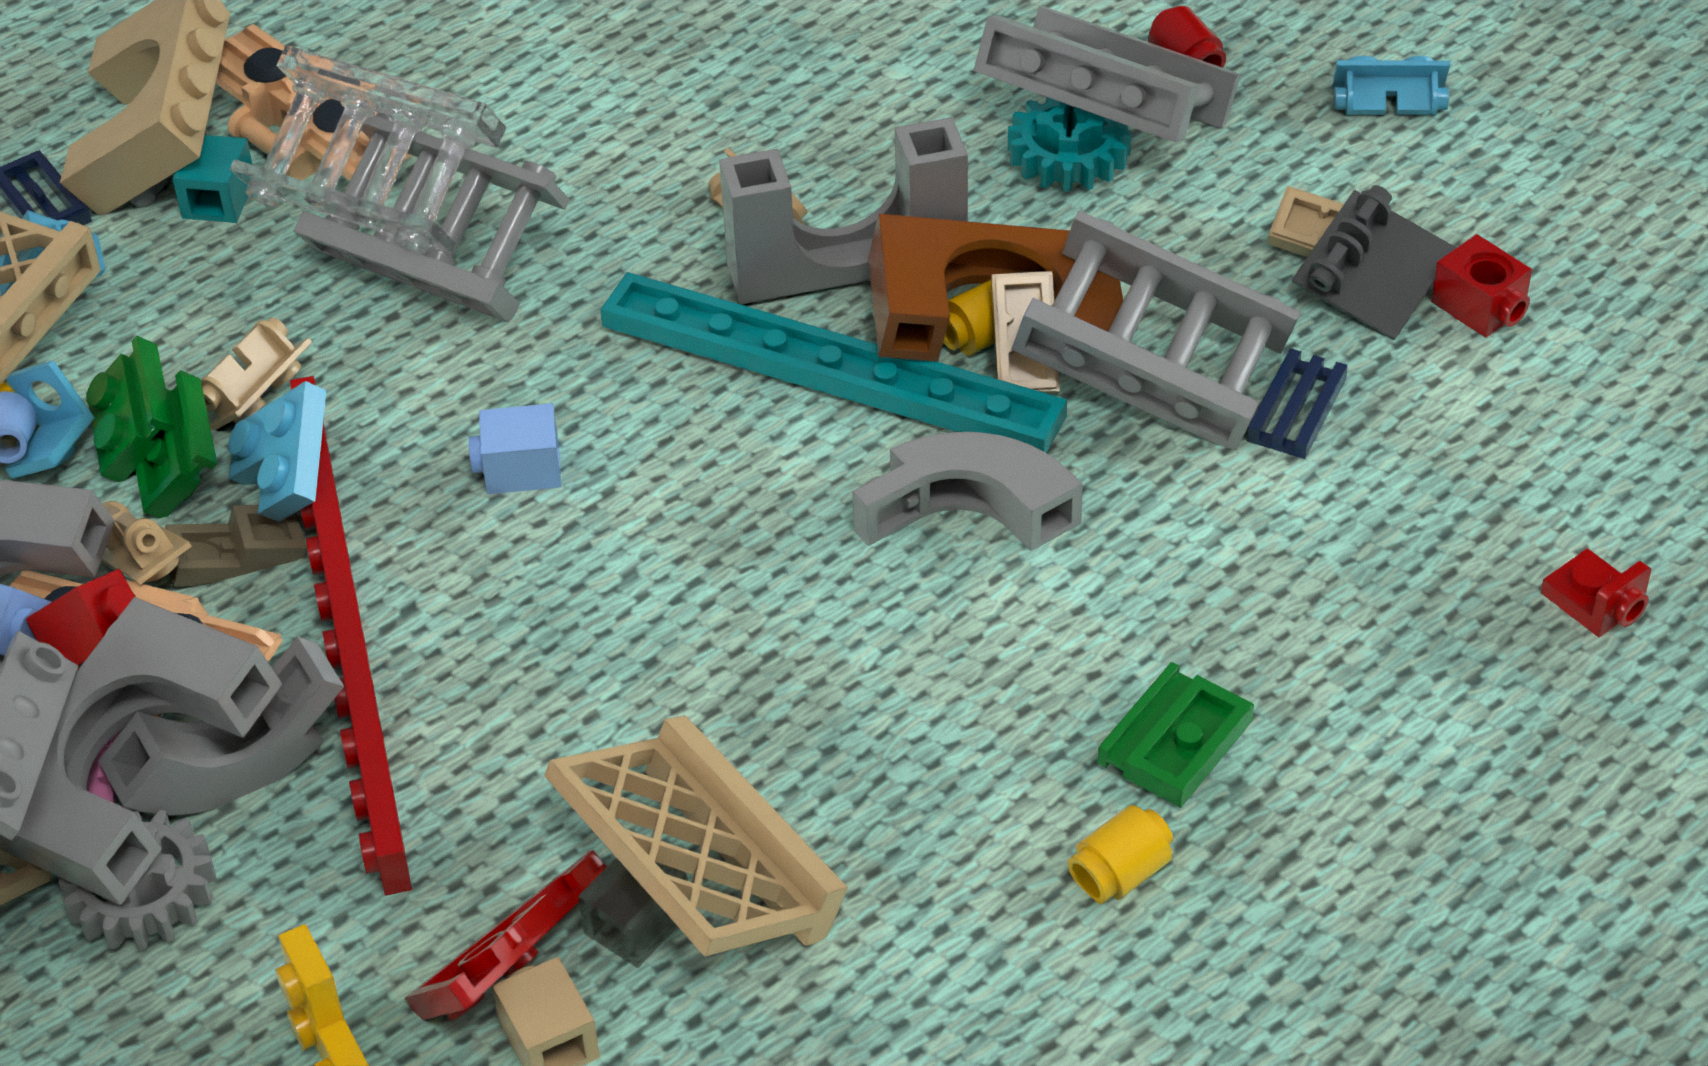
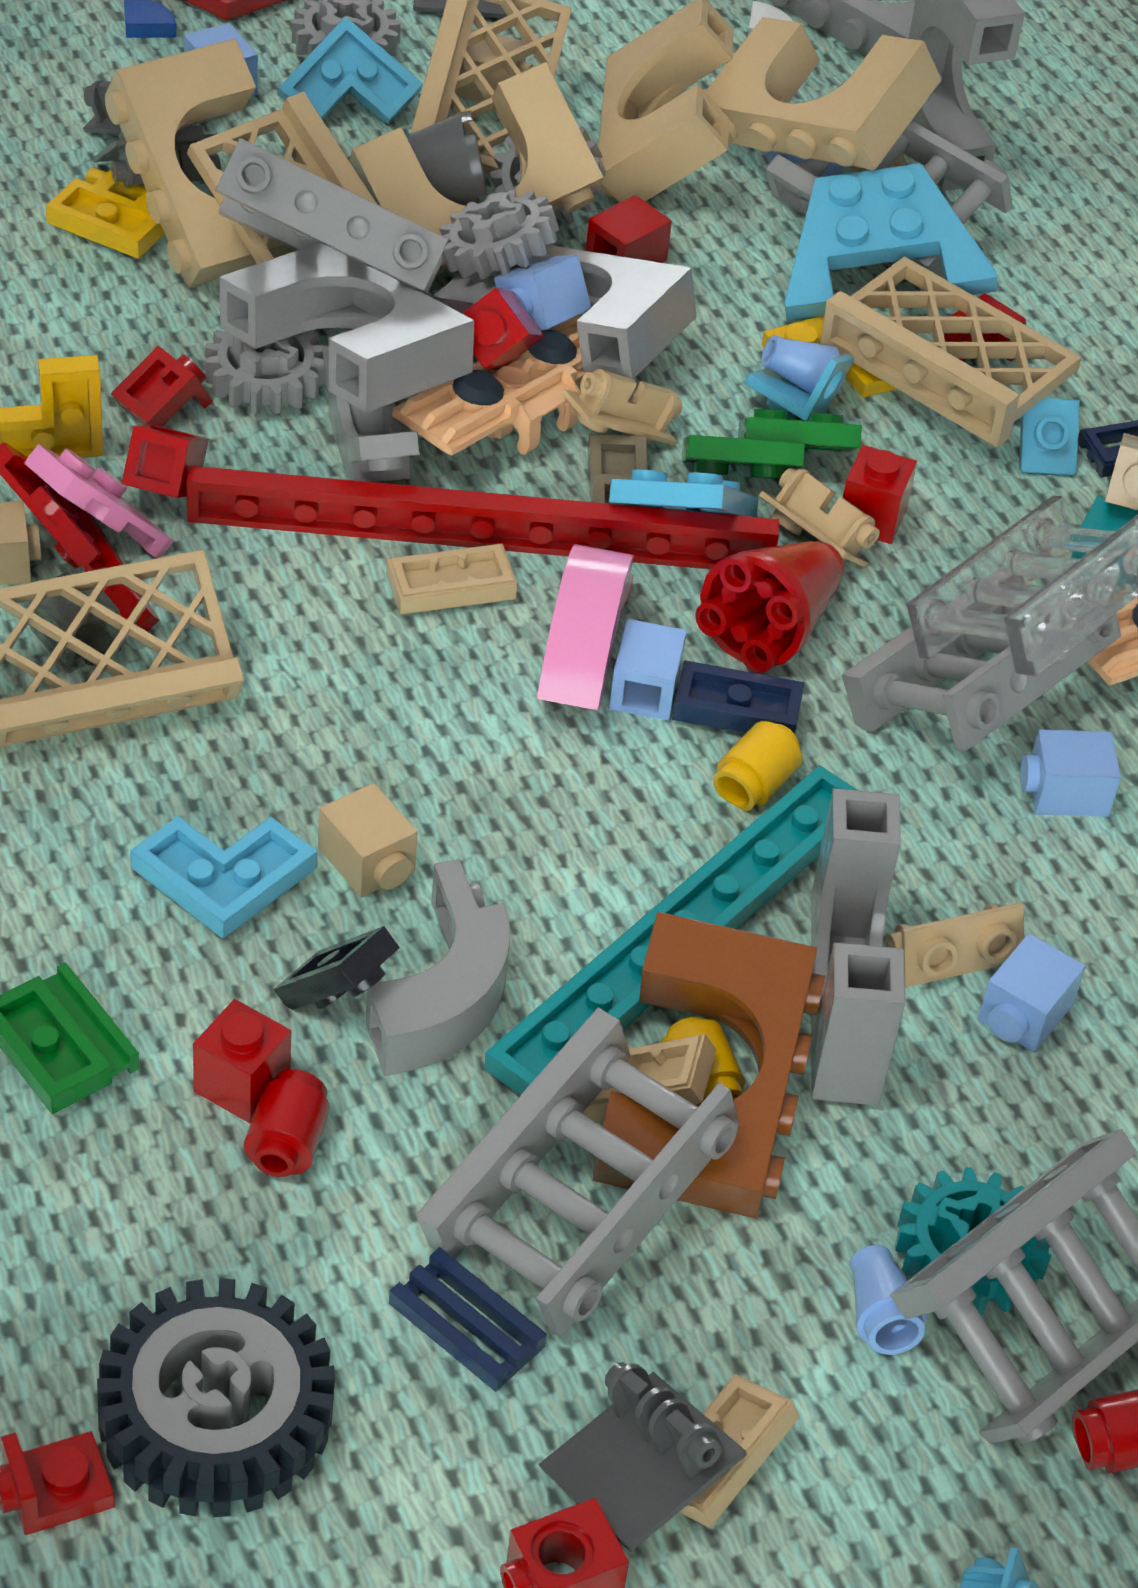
camera: 100 degrees right, 0 degrees up
none -> bright pink wing [24,444,174,558]
none -> wheel [97,1278,335,1517]
none -> red bracket [111,345,213,427]
none -> red brick [121,425,209,498]
none -> medium azure plate [130,816,317,939]
none -> red brick [193,998,291,1123]
none -> red brick [243,1069,330,1177]
none -> black plate [273,926,400,1010]
none -> tan brick [318,783,418,898]
none -> tan plate [386,543,518,615]
none -> bright pink arch [537,544,634,710]
none -> dark blue plate [672,660,805,734]
none -> red cone [695,541,844,673]
none -> yellow brick [713,721,803,811]
none -> red brick [843,445,917,545]
none -> light blue cone [850,1245,927,1355]
none -> light blue brick [978,933,1086,1053]
none -> light blue brick [1020,729,1121,817]

